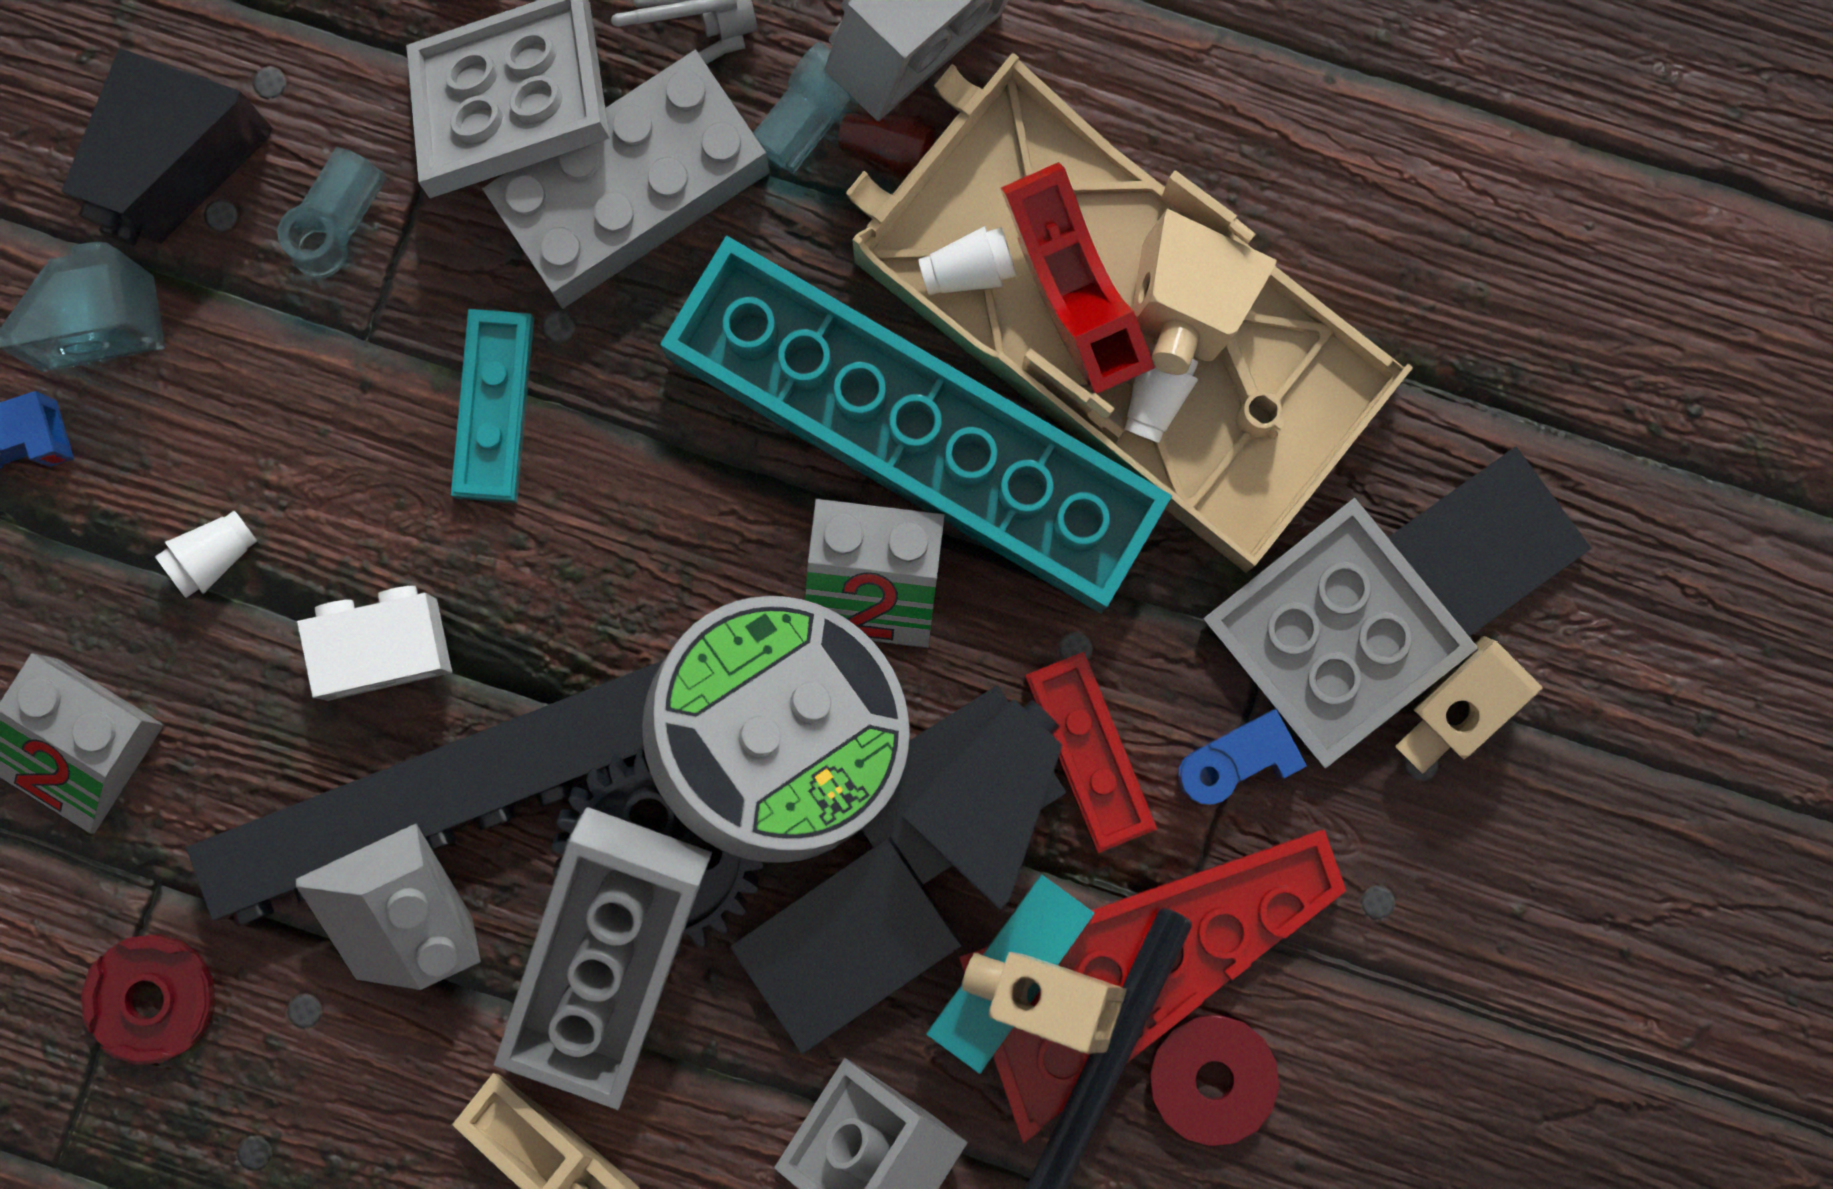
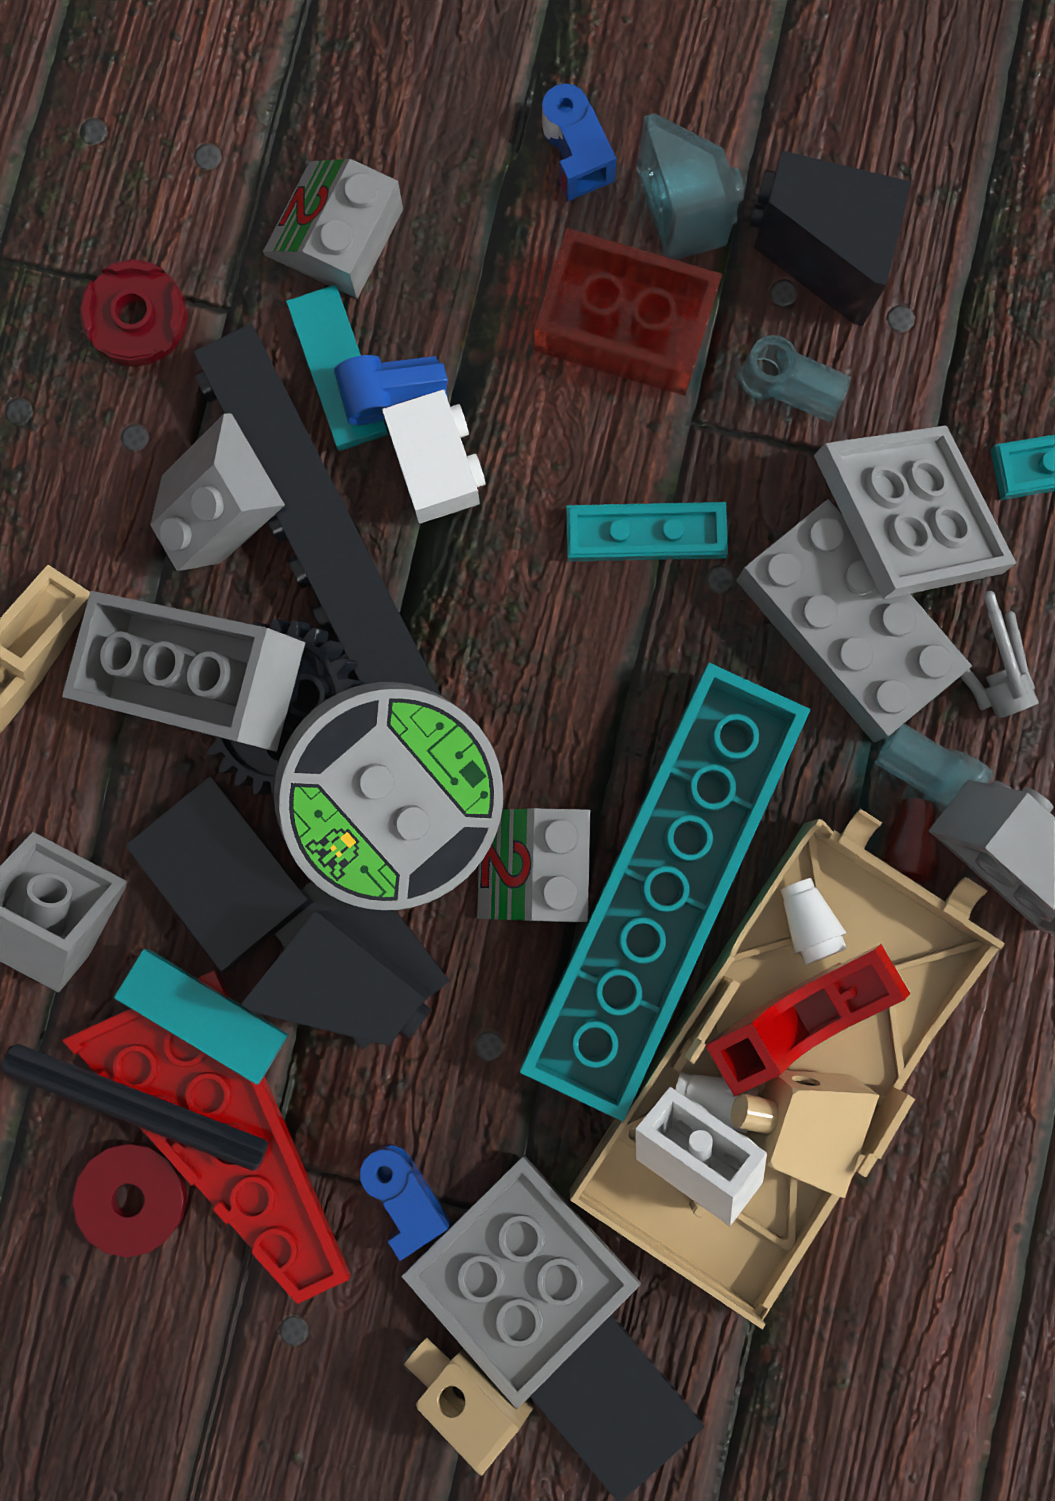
camera: 90 degrees right, 0 degrees up
white cone [155,511,257,598] -> none
tan torso [962,952,1127,1053] -> none
red tile [1024,652,1157,853] -> none
none -> teal tile [286,284,388,451]
none -> blue piece [334,355,448,426]
none -> clear red brick [534,228,722,396]
none -> white brick [636,1087,767,1226]

